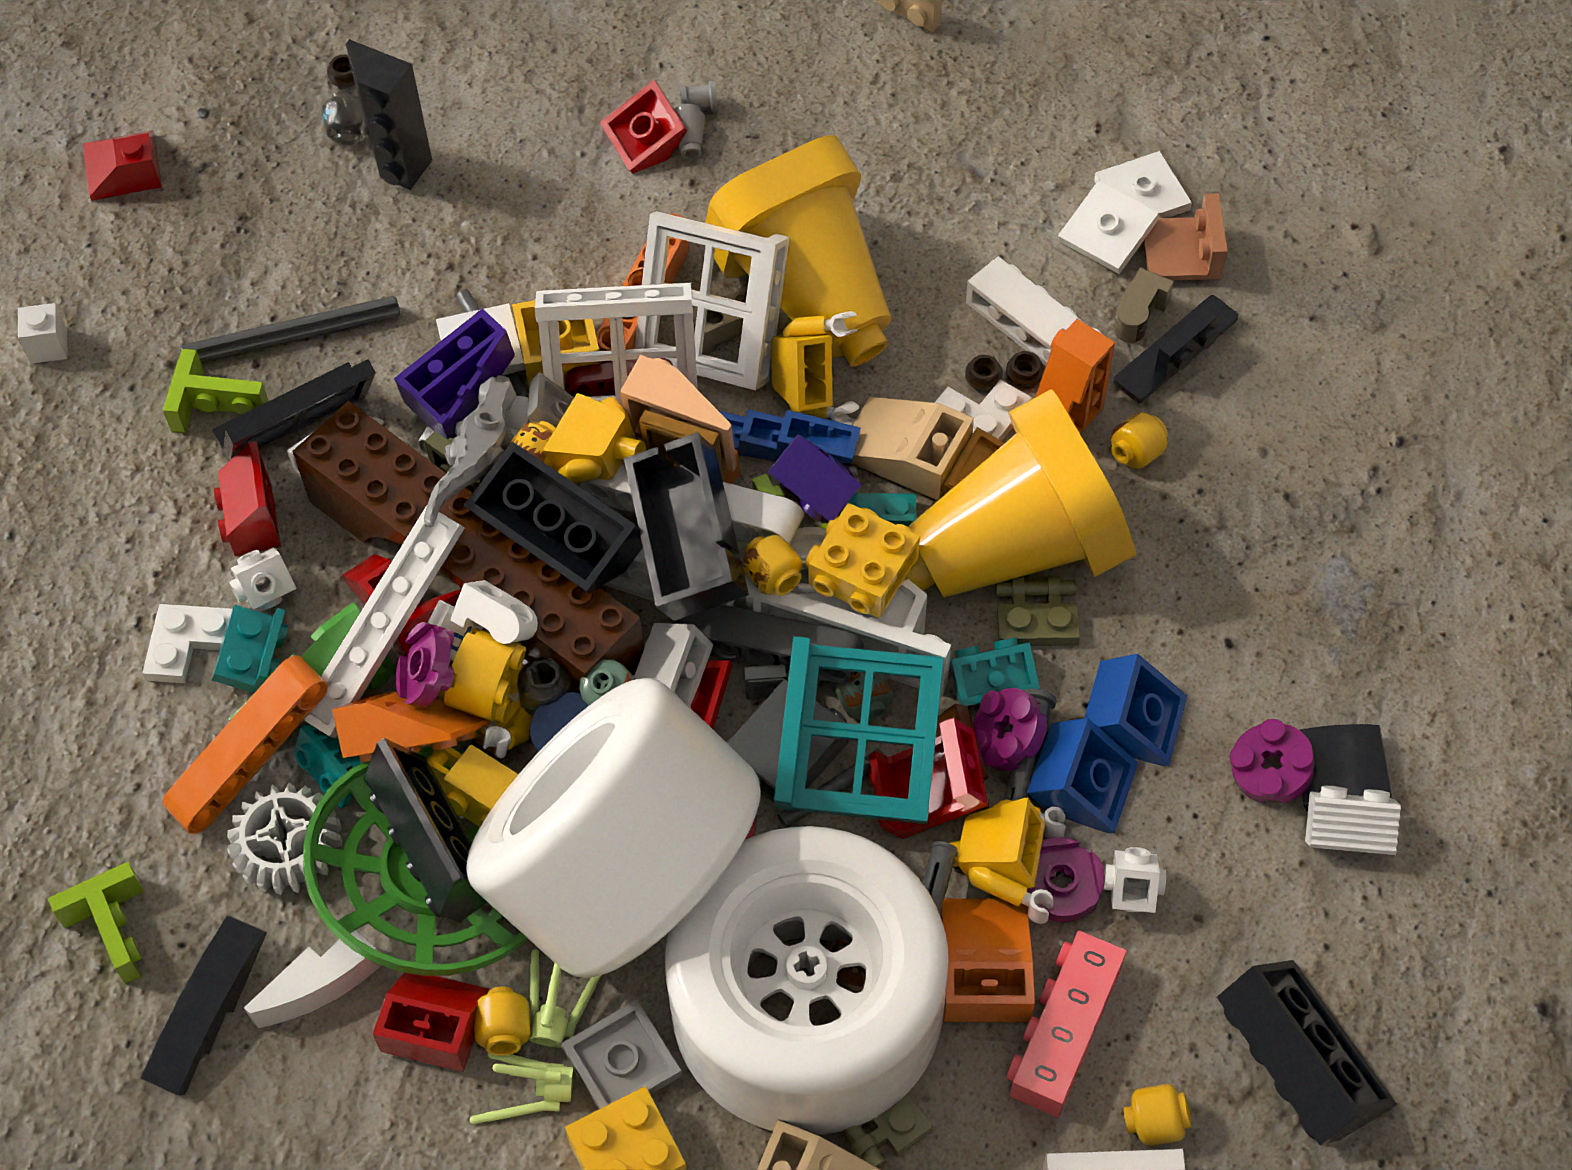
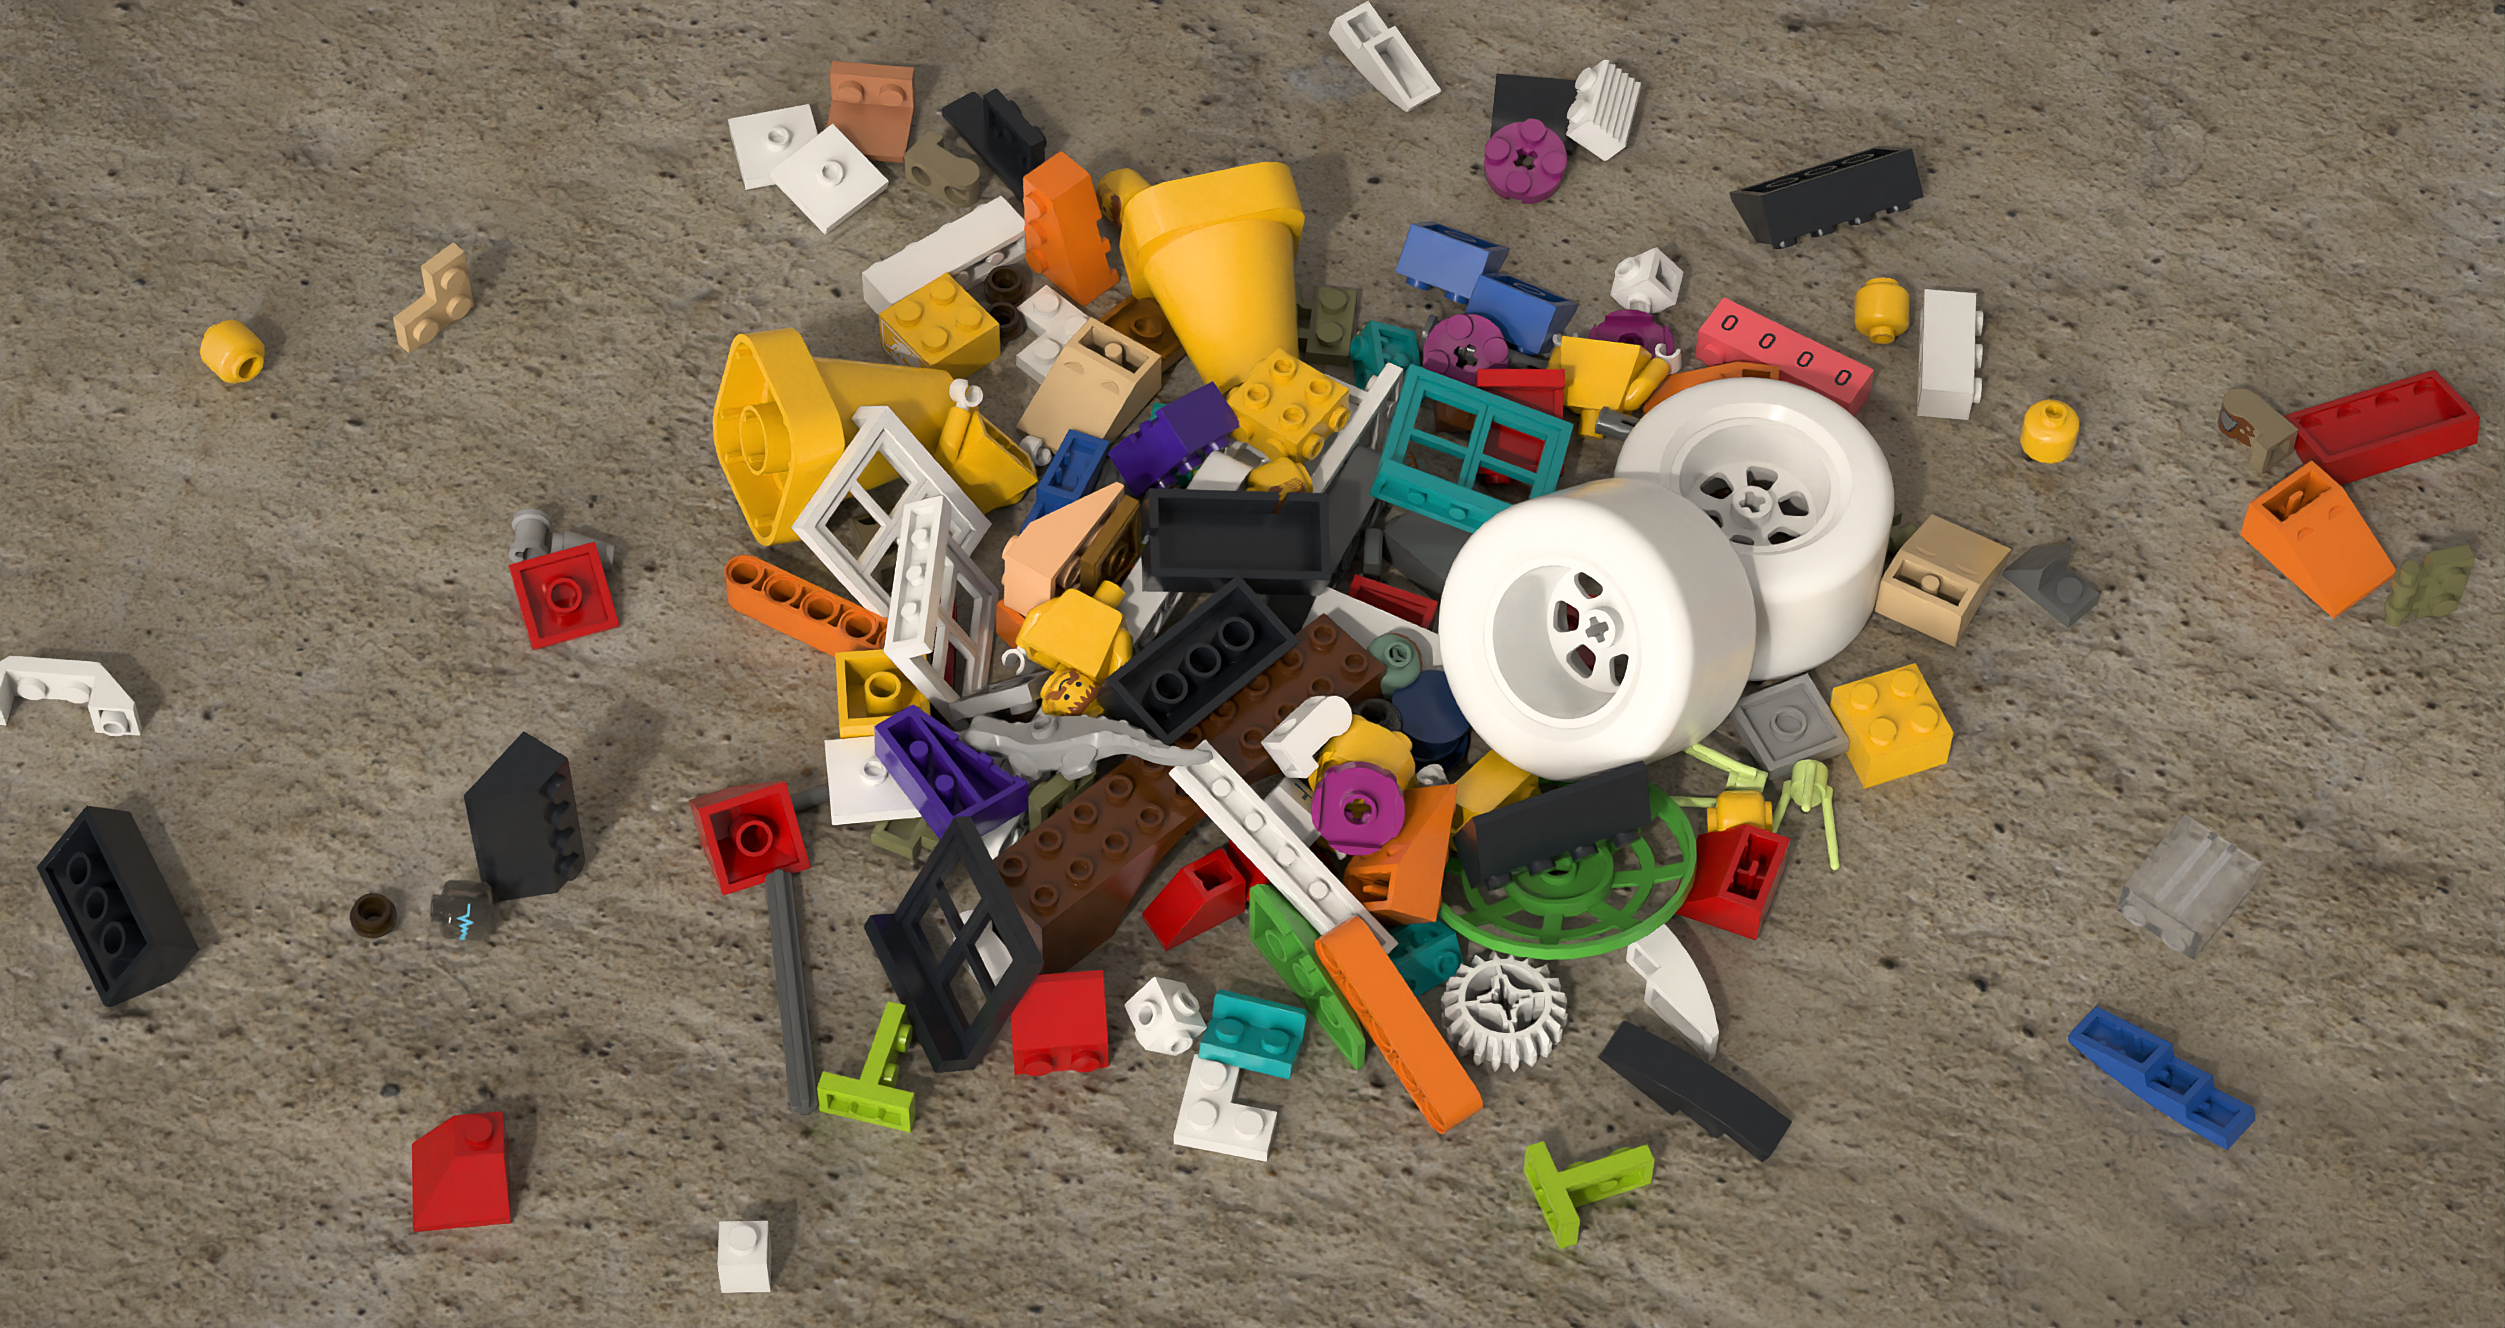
camera: 85 degrees left, 5 degrees down
none -> red slope [689,780,811,896]
none -> yellow brick [878,272,1001,380]
none -> white slope [1329,1,1441,112]

